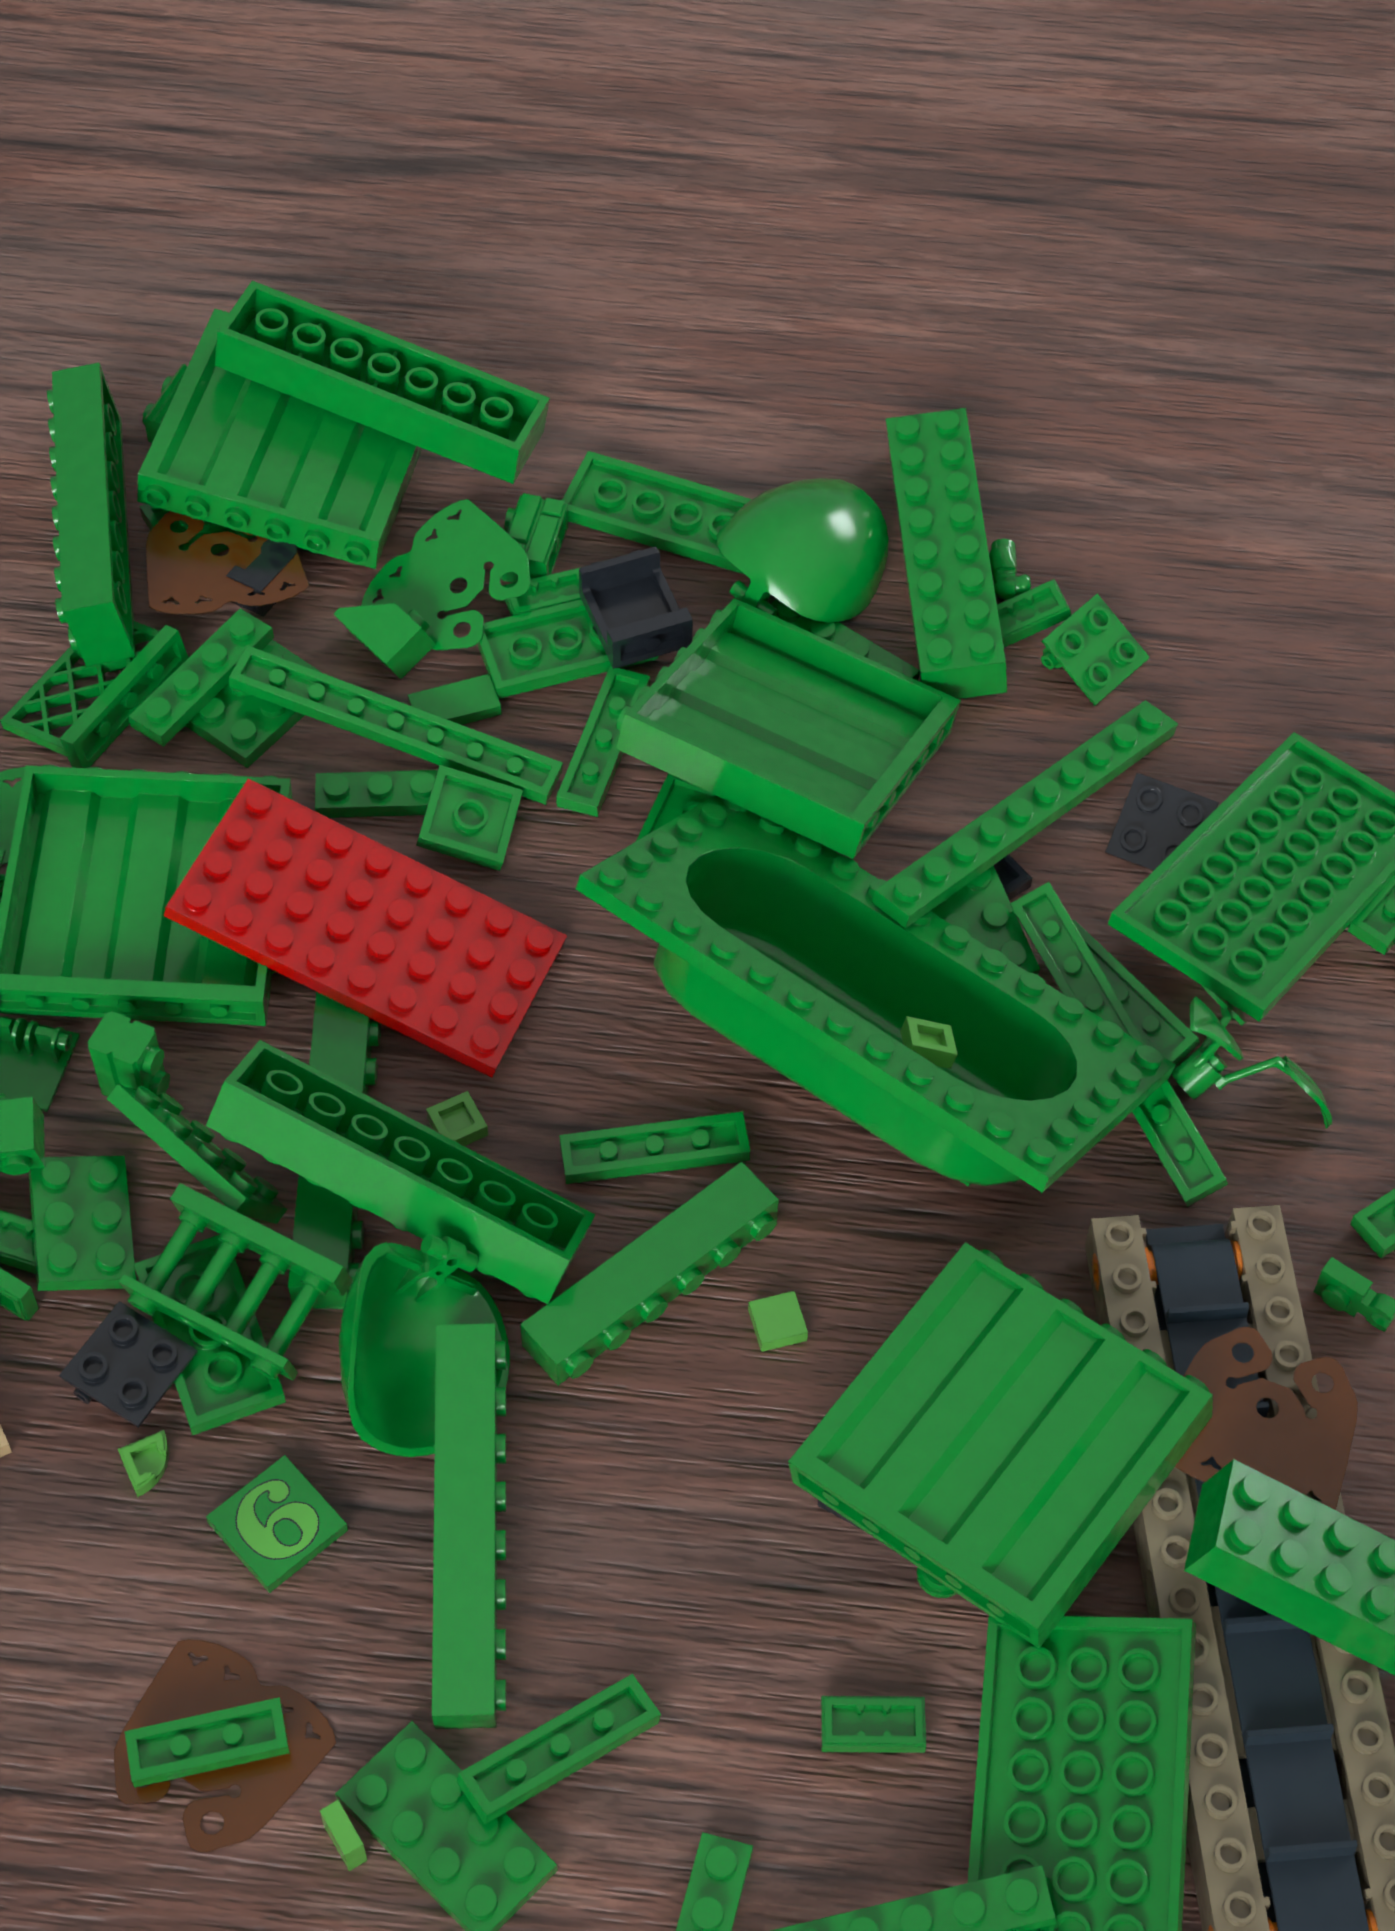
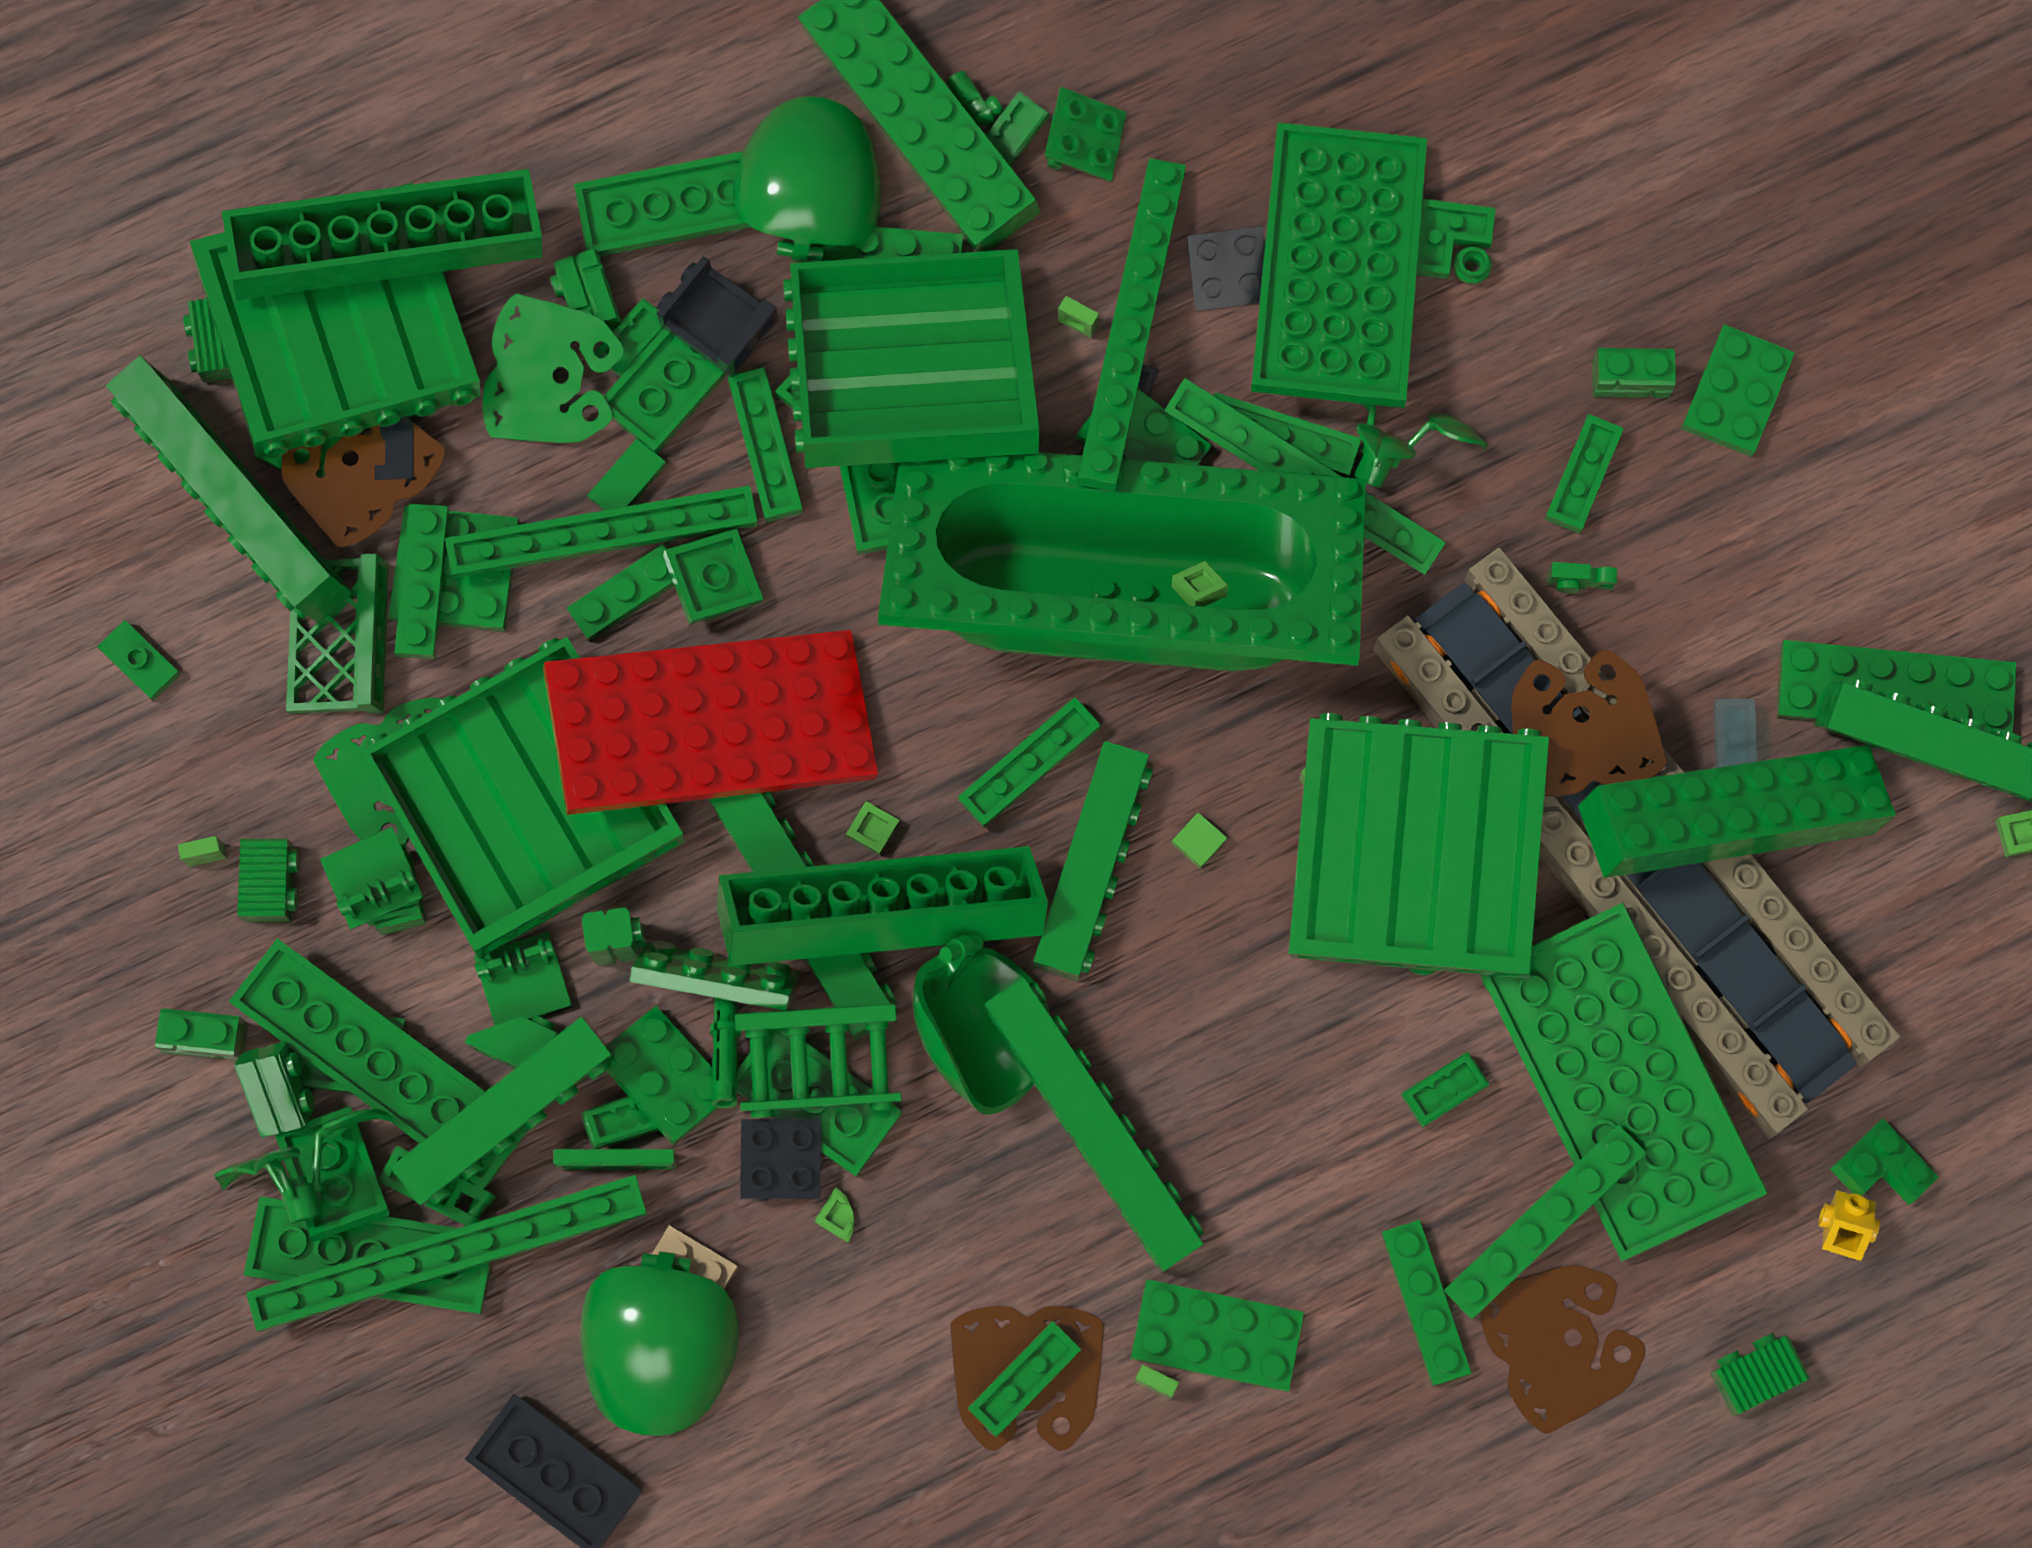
camera: 30 degrees left, 20 degrees up
green tile [206,1455,348,1593] -> none
green slope [334,603,436,680] -> none
green plate [457,1674,661,1824] -> none
none -> green pin [710,997,741,1108]
none -> bright green tile [1058,296,1099,338]

